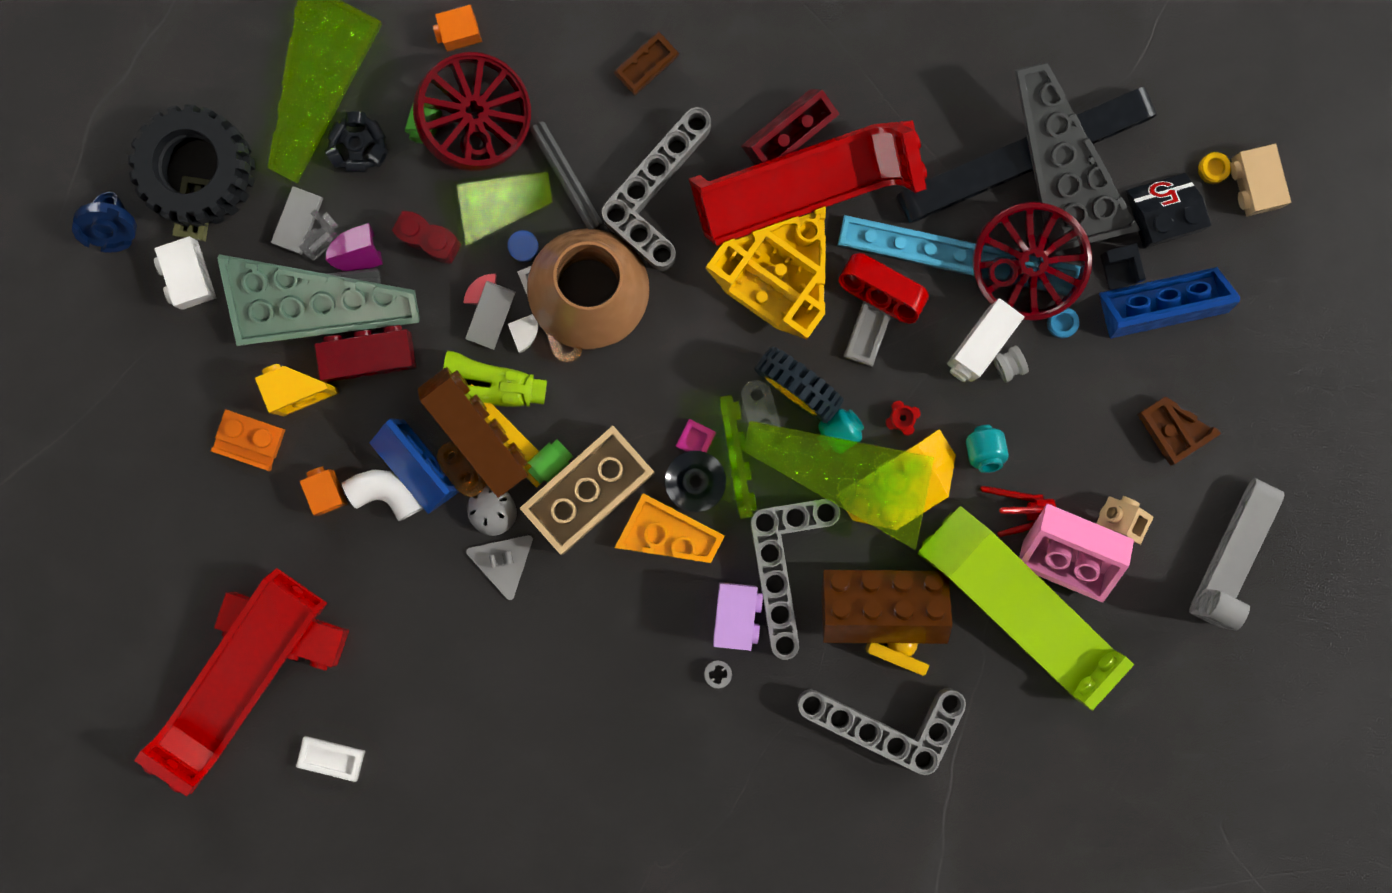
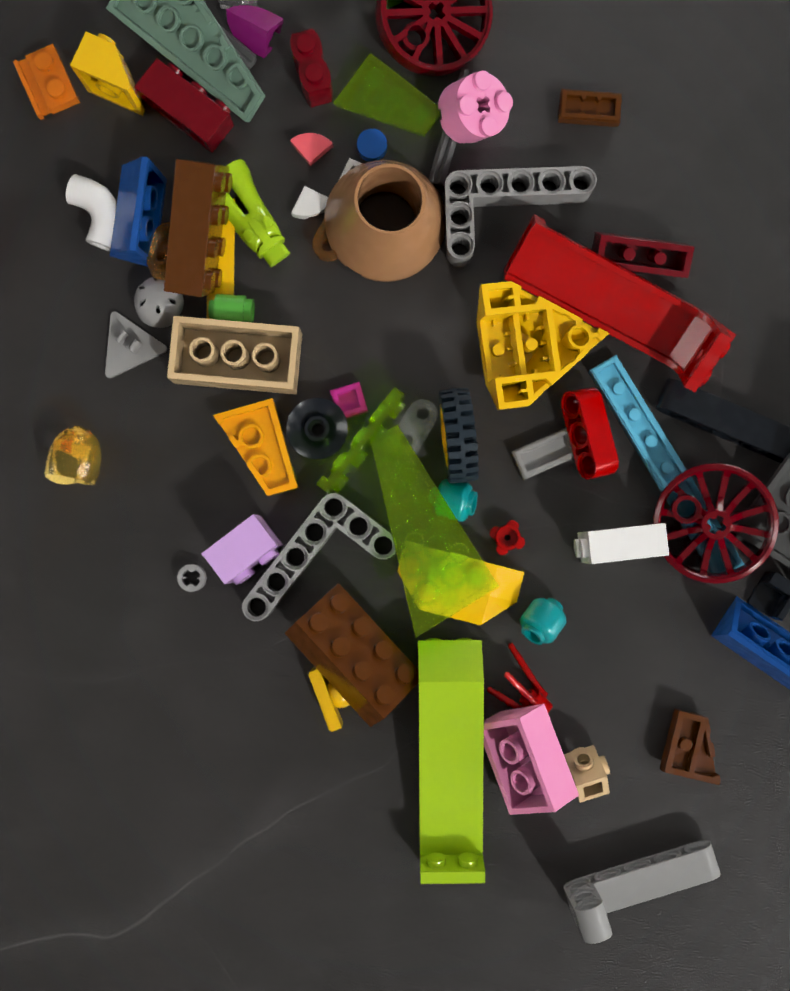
camera: 50 degrees right, 0 degrees up
orange brick [300,466,348,516] -> none
light grey tile [465,281,516,350] -> none
light grey beam [797,688,966,775] -> none
light grey wheel [993,345,1029,383] -> none
dark azure tile [1047,308,1079,339] -> none
none -> clear yellow piece [44,425,102,485]
none -> bright pink brick [438,70,513,144]

